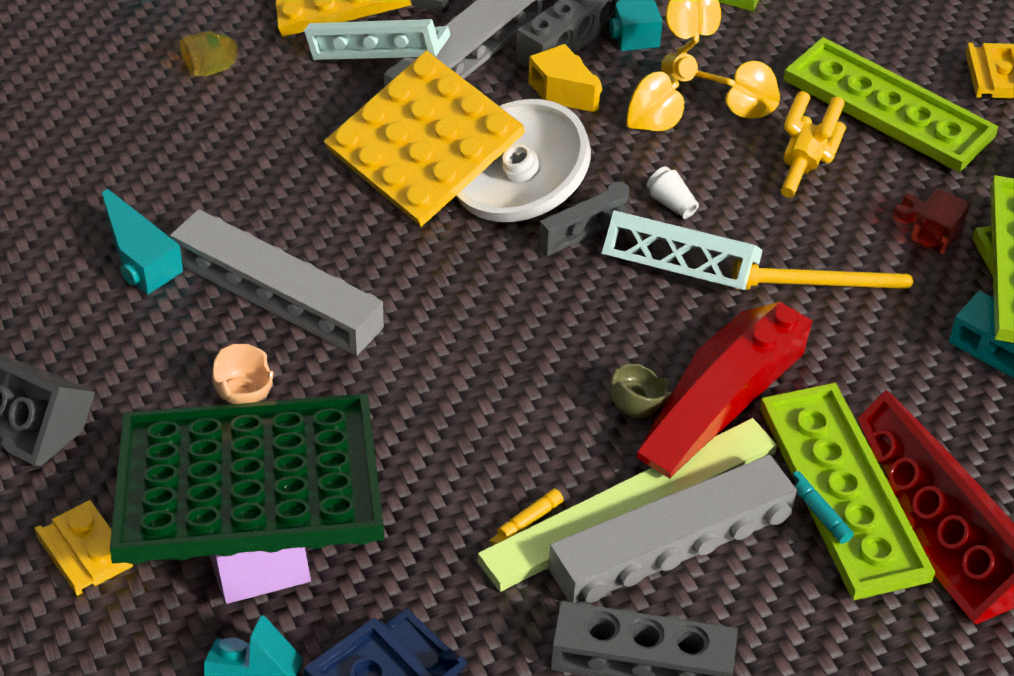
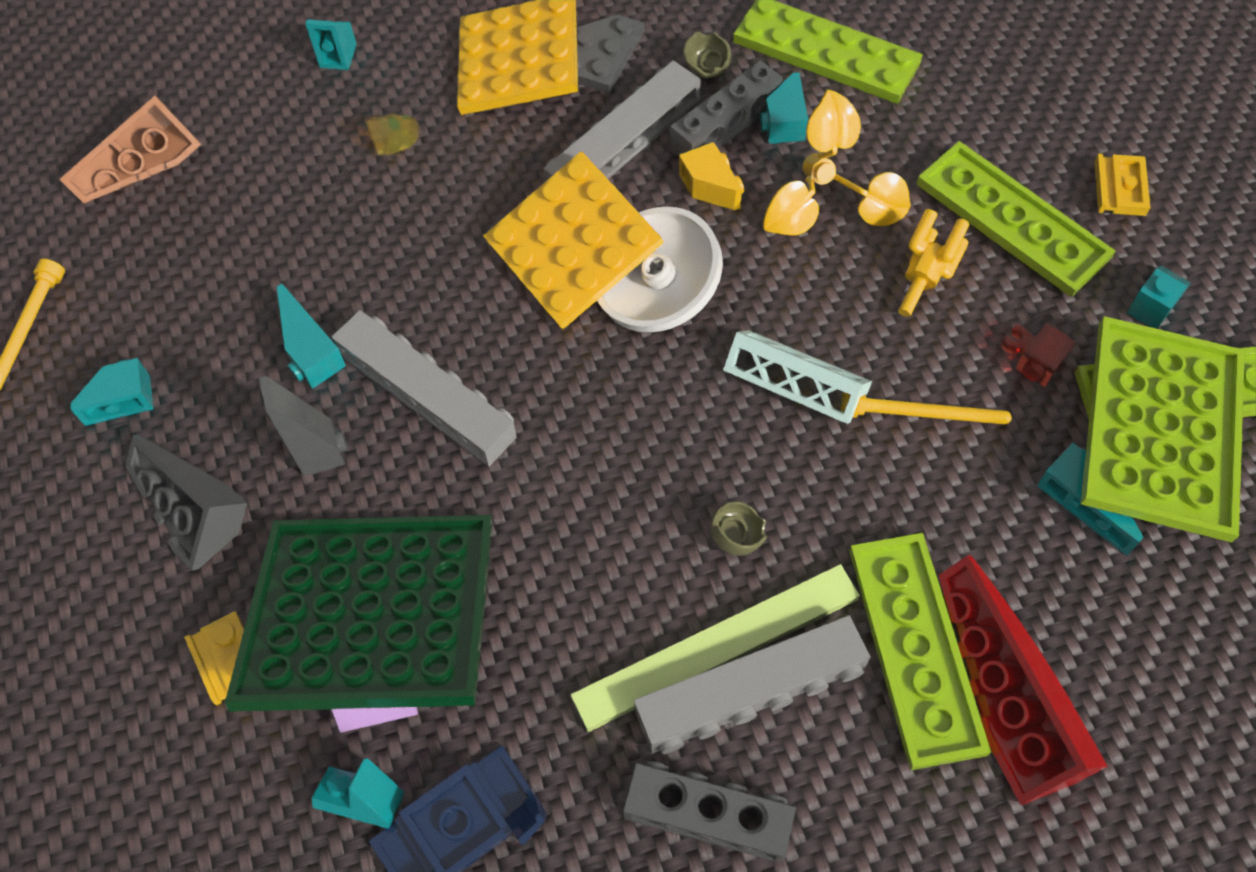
camera: 10 degrees right, 15 degrees up
light nougat hair [212,344,274,404] -> none
light aqua fence [304,19,450,60] -> none
yellow wheel [489,488,564,545] -> none
dark grey plate [539,182,630,256] -> none
red wedge [636,302,813,479] -> none
white cone [646,166,699,219] -> none
teal wheel [793,471,854,544] -> none
none -> dark grey wedge [259,376,348,477]

